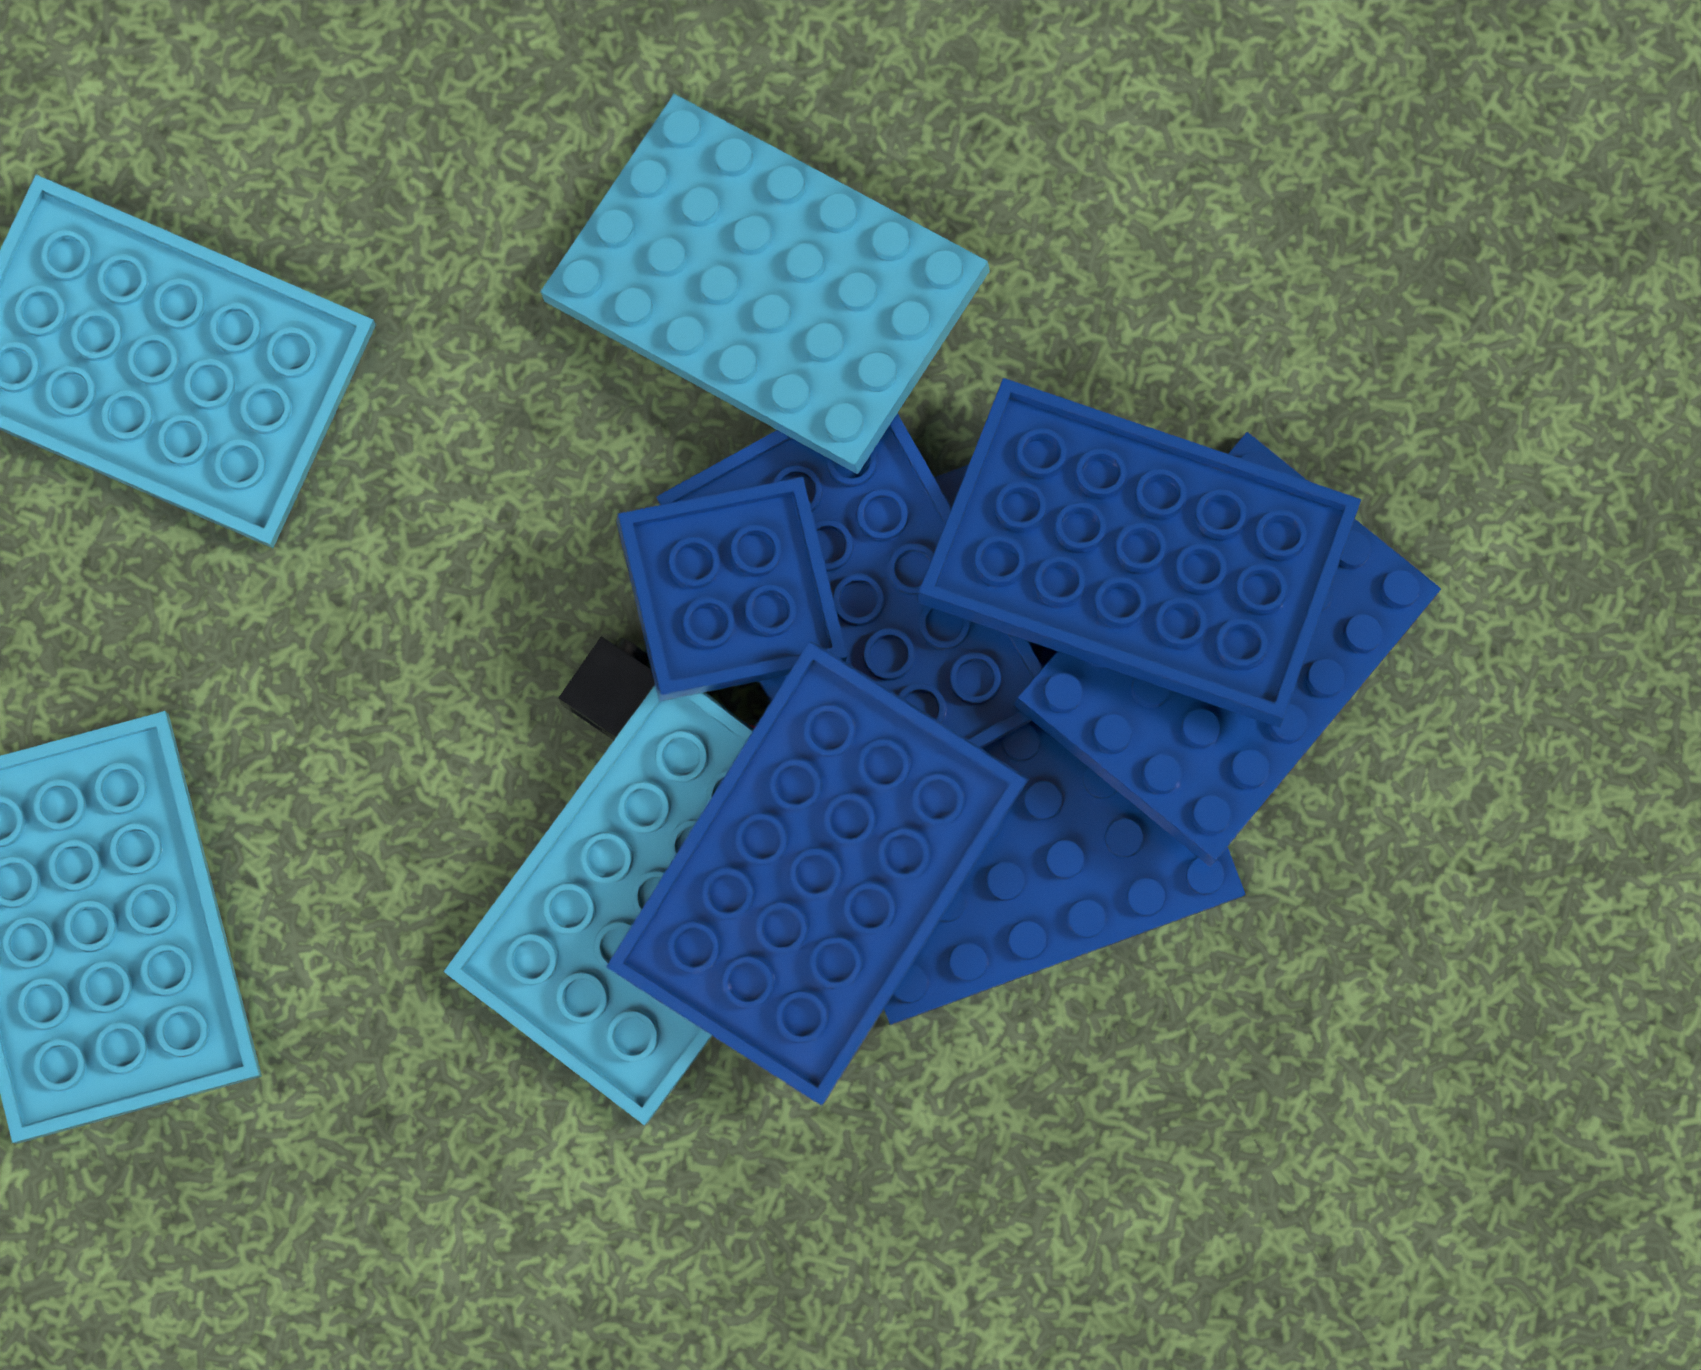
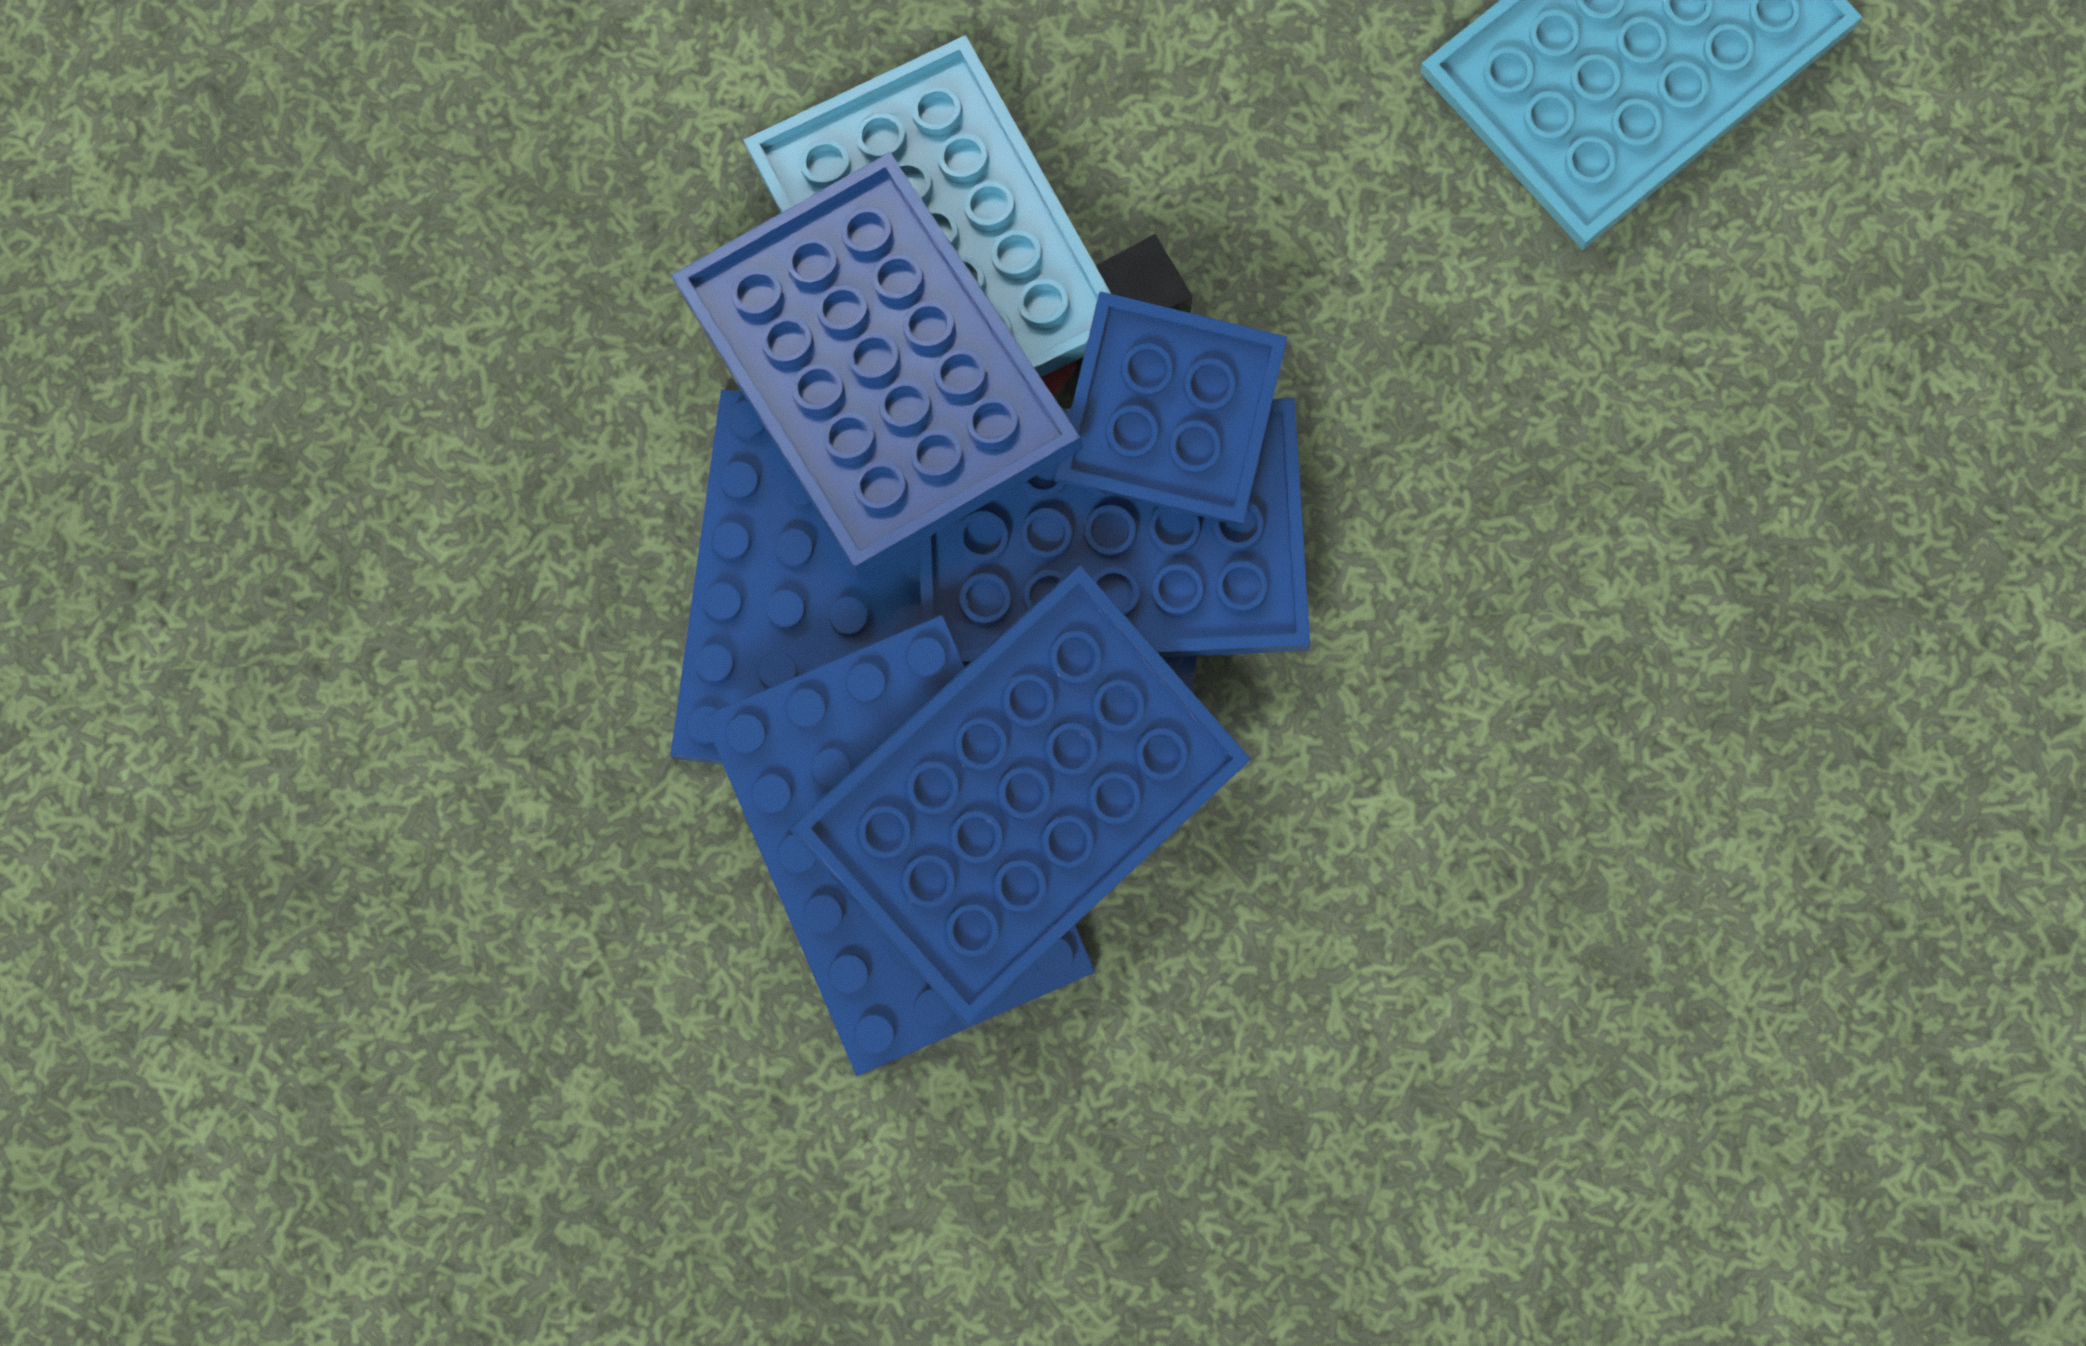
camera: 115 degrees right, 5 degrees down
medium azure plate [540,94,990,474] -> none

